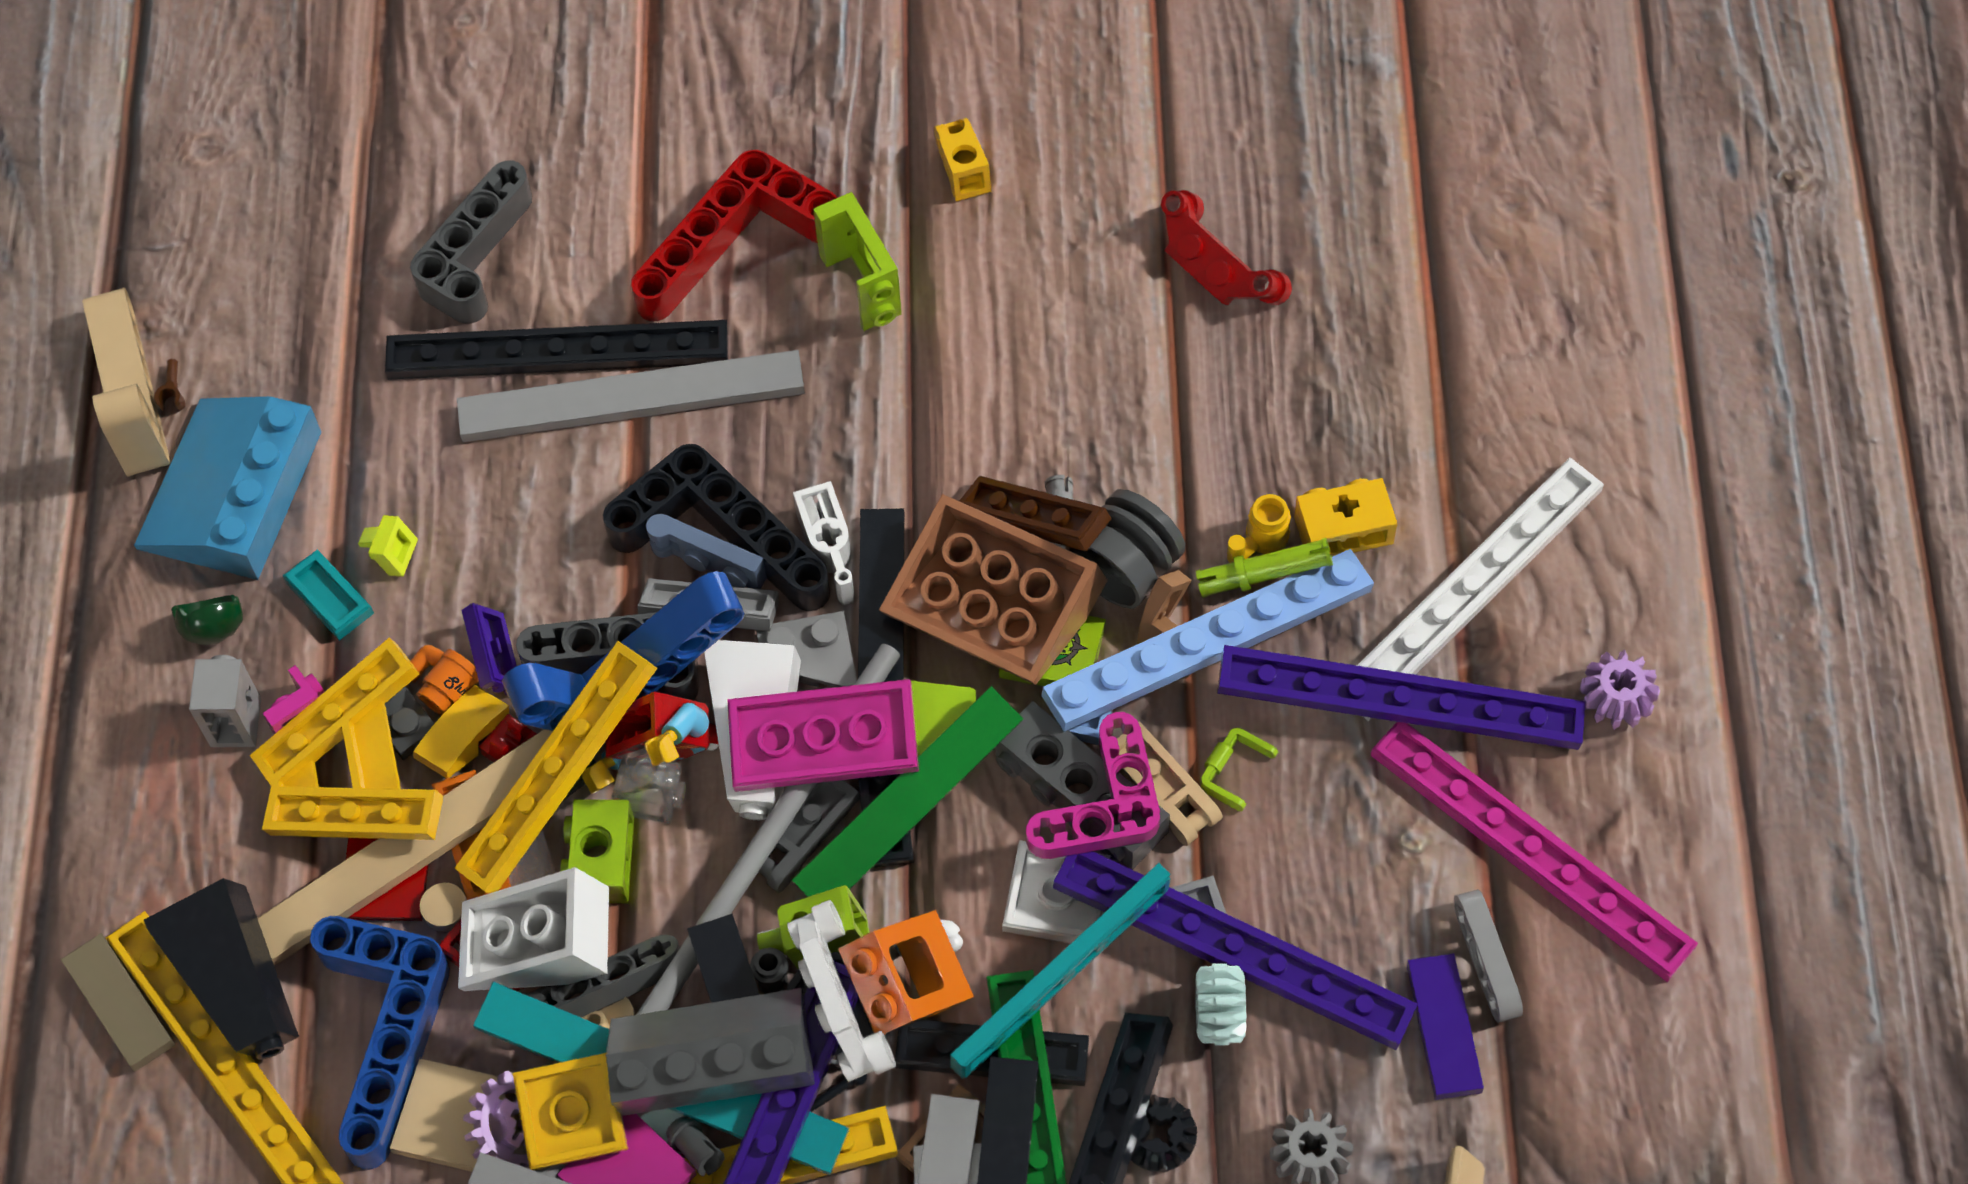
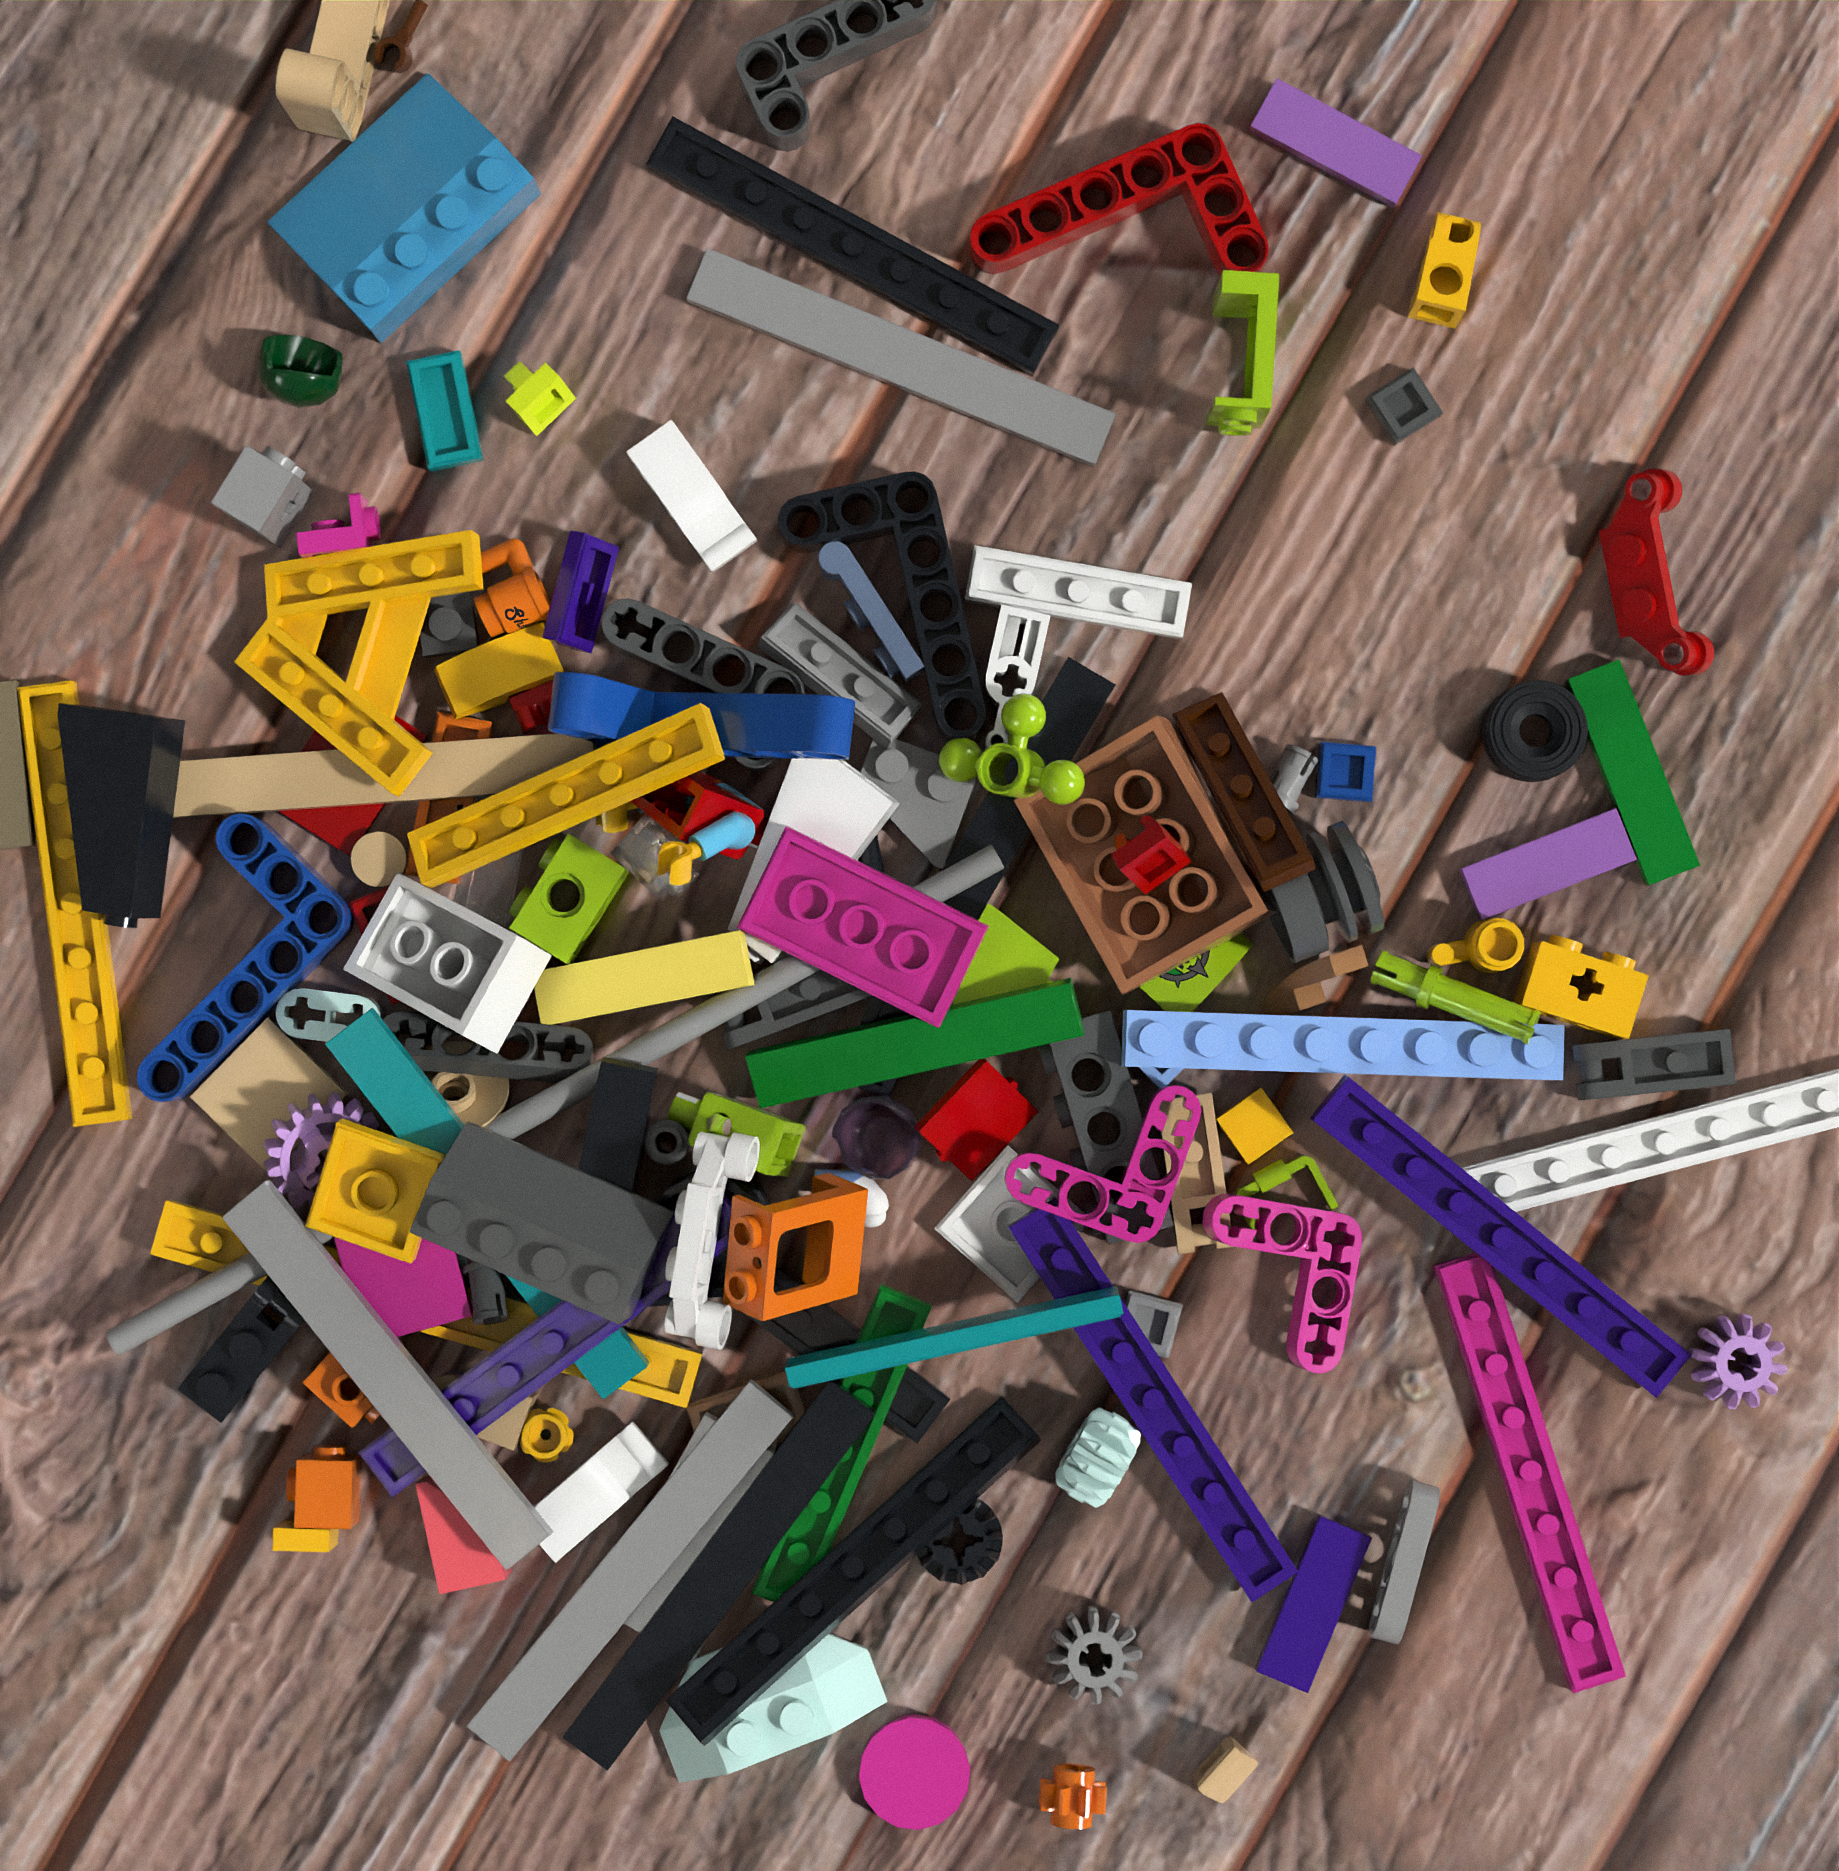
camera: 30 degrees right, 25 degrees up
none -> light aqua beam [276,988,384,1042]
none -> light yellow tile [534,930,755,1025]
none -> white piece [626,420,757,573]
none -> clear purple hair [832,1095,921,1179]
none -> red piece [914,1058,1039,1181]
none -> lime piece [939,693,1085,805]
none -> white tile [965,545,1192,640]
none -> red tile [1111,815,1191,895]
none -> dark pink beam [1203,1194,1362,1374]
none -> yellow tile [1216,1087,1294,1165]
none -> medium lavender tile [1249,78,1422,208]
none -> blue tile [1315,742,1376,803]
none -> dark grey tile [1365,367,1443,446]
none -> medium lavender tile [1459,808,1637,921]
none -> black tyre [1482,680,1588,782]
none -> green tile [1565,659,1701,886]
none -> dark grey plate [1572,1029,1736,1100]

